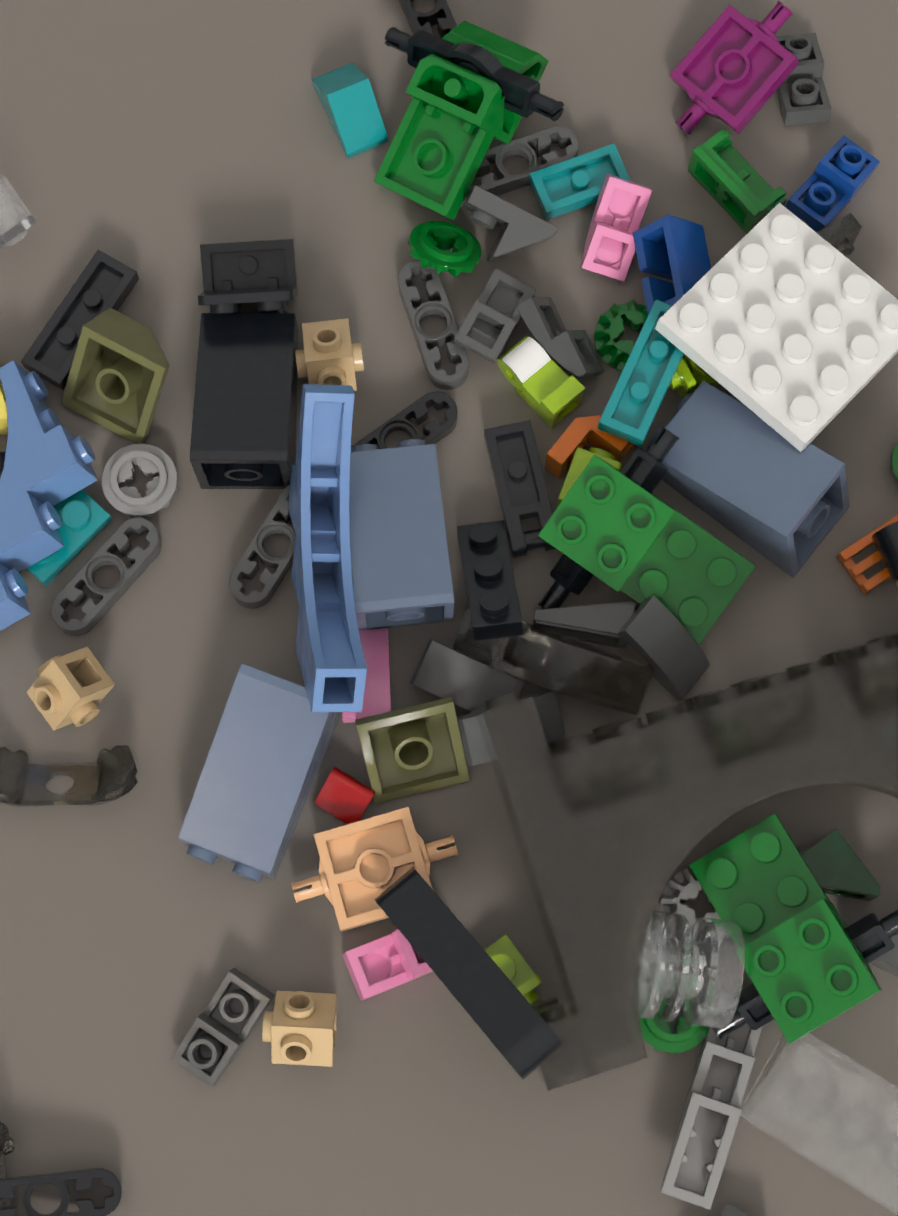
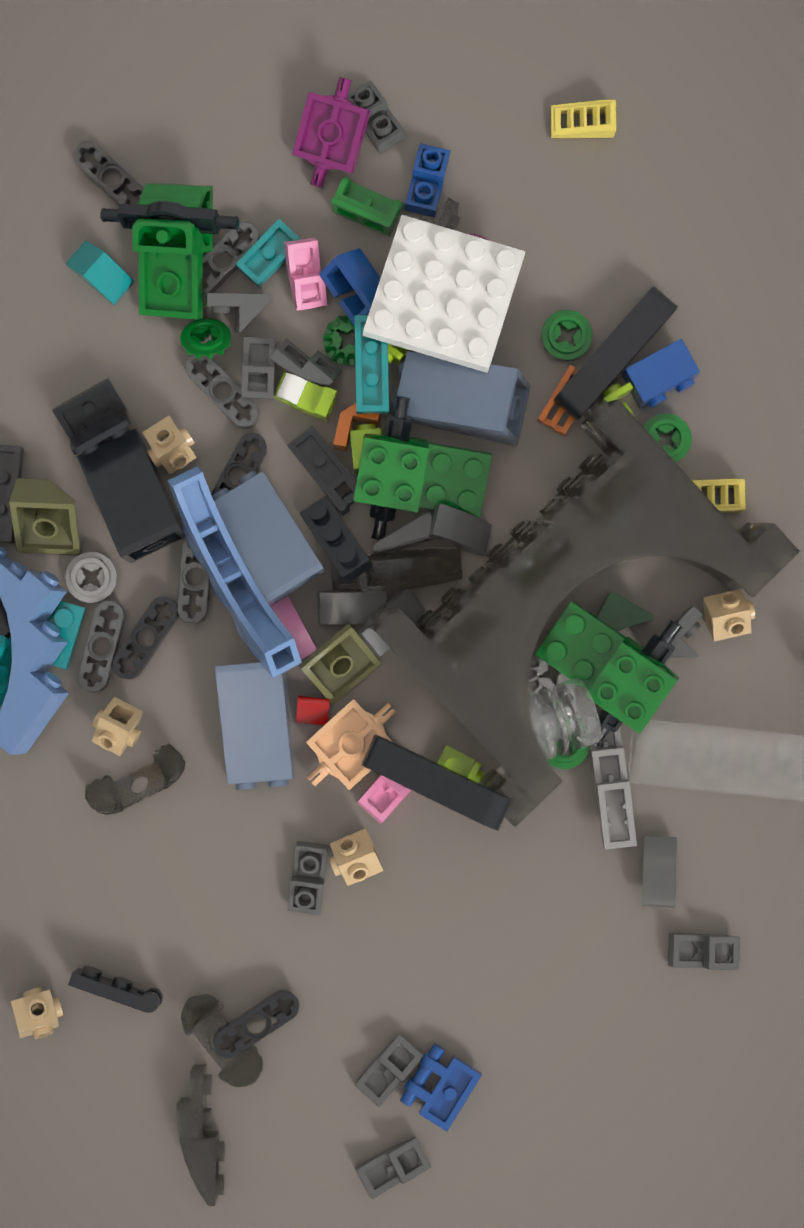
camera: 25 degrees left, 10 degrees up
none -> black beam [112,597,179,679]

